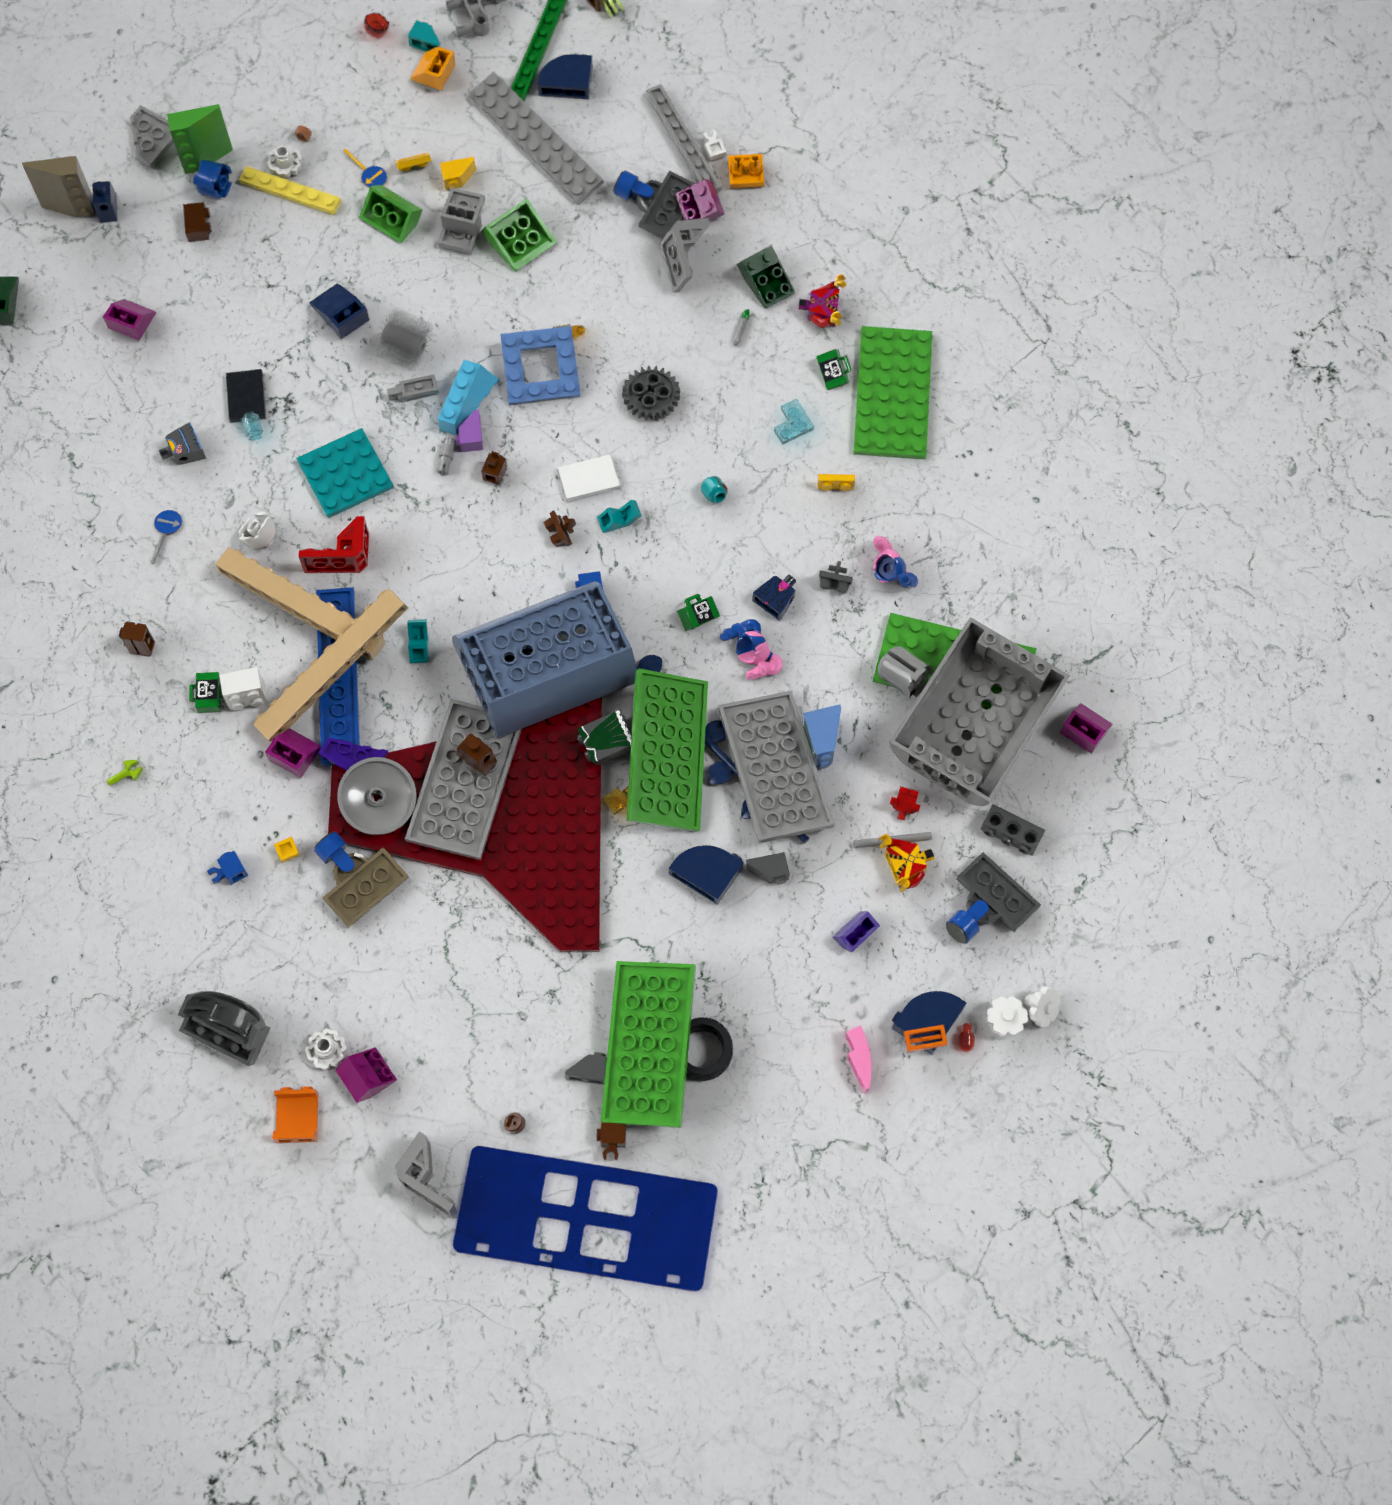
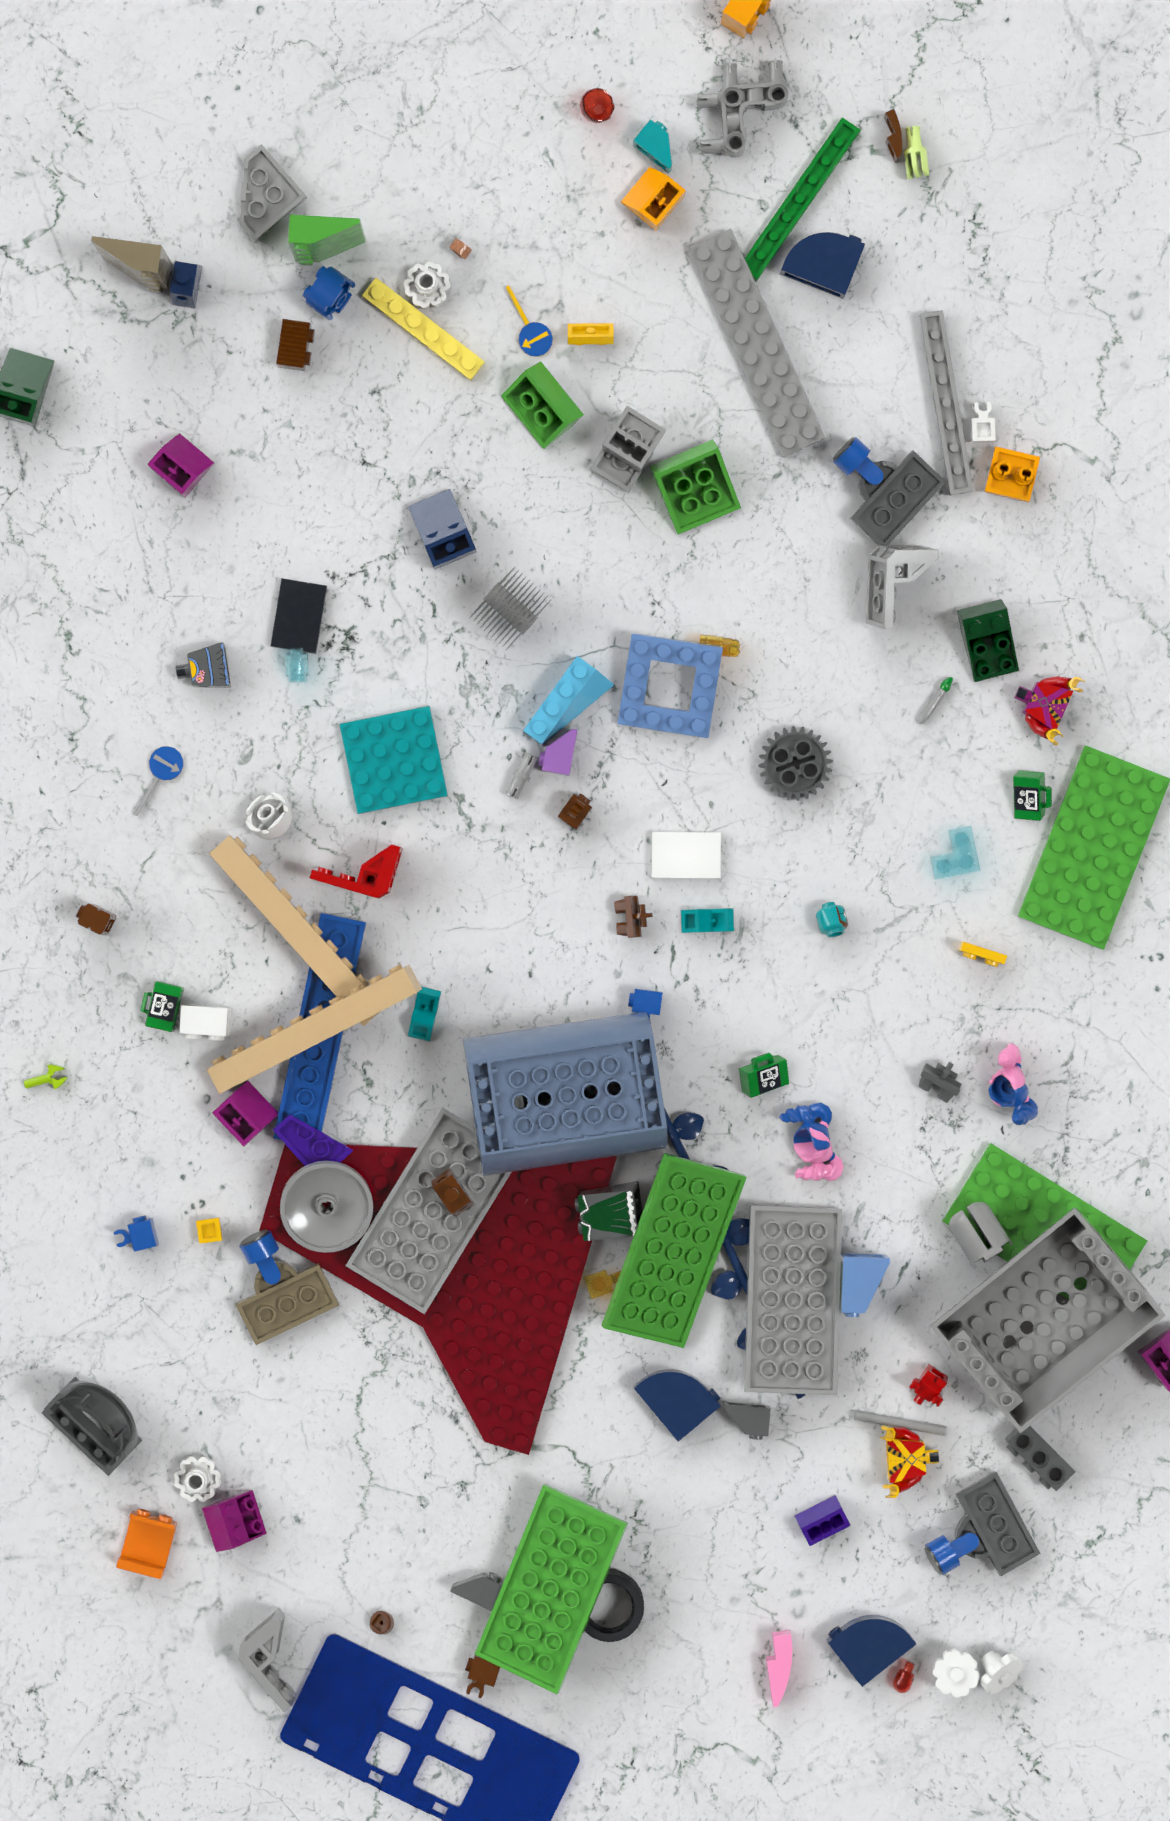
camera: 20 degrees right, 20 degrees up
light grey hinge [387,374,439,401] -> none
yellow slope [440,157,476,190] -> none
magenta slope [676,179,725,222] -> none
dark blue torso [752,575,796,621] -> none
orange tile [903,1025,948,1053] -> none

